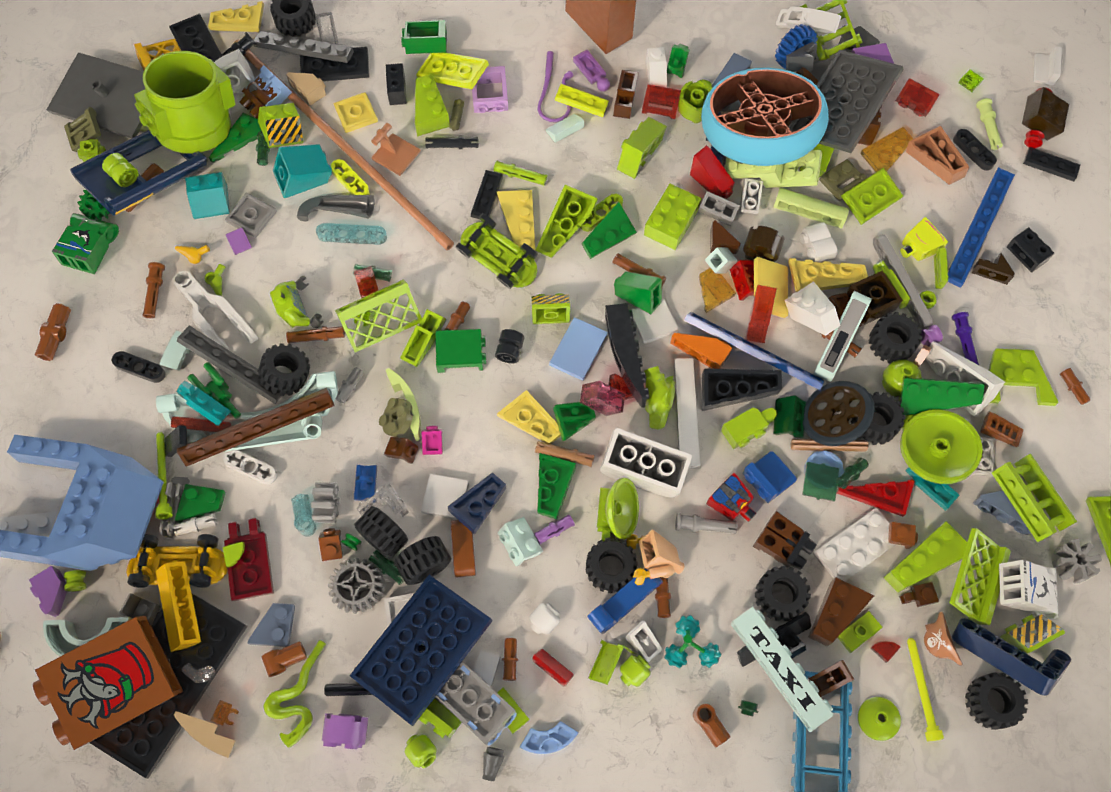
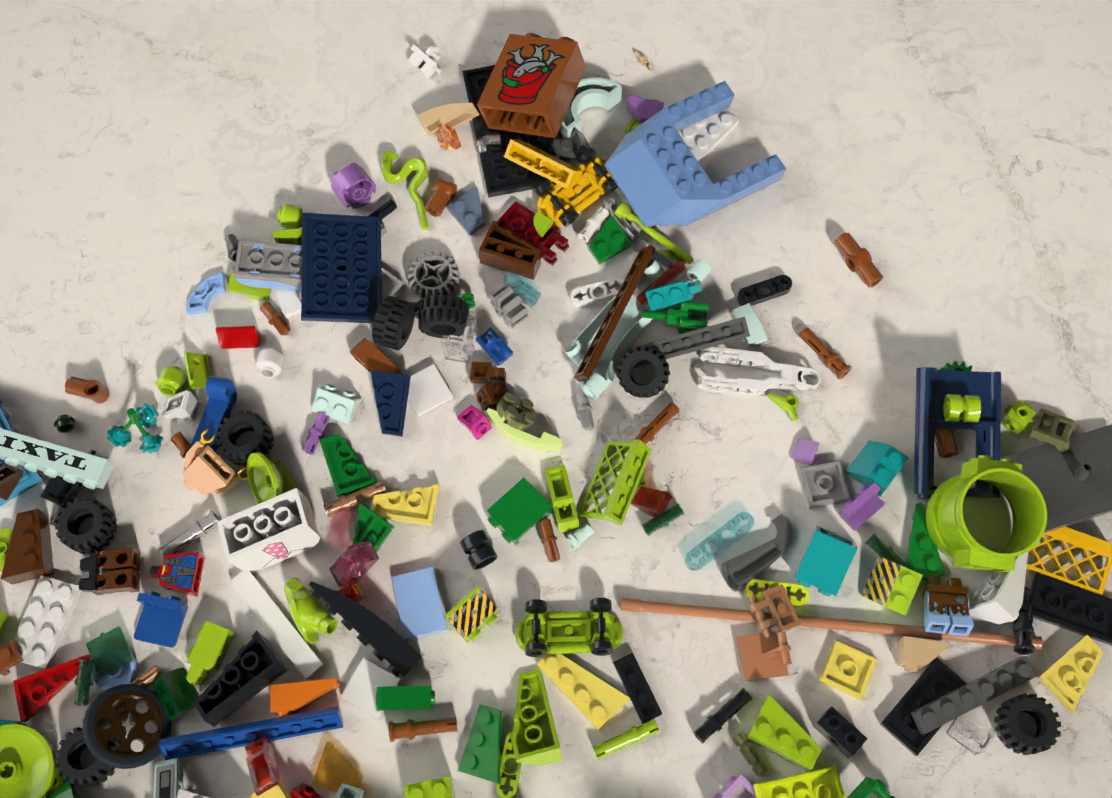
camera: 145 degrees right, 0 degrees up
green piece [52,213,119,275] -> none
yellow animal [175,245,210,264] -> none
lime torso [270,276,324,328] -> none
dark orange bracket [318,528,343,561] -> none
none -> reddish brown plate [470,362,506,384]
none -> reddish brown wedge [479,220,541,280]
none -> light aqua pin [566,523,594,549]
none -> medium nougat plate [748,584,801,639]
none -> medium lavender bracket [840,482,885,531]

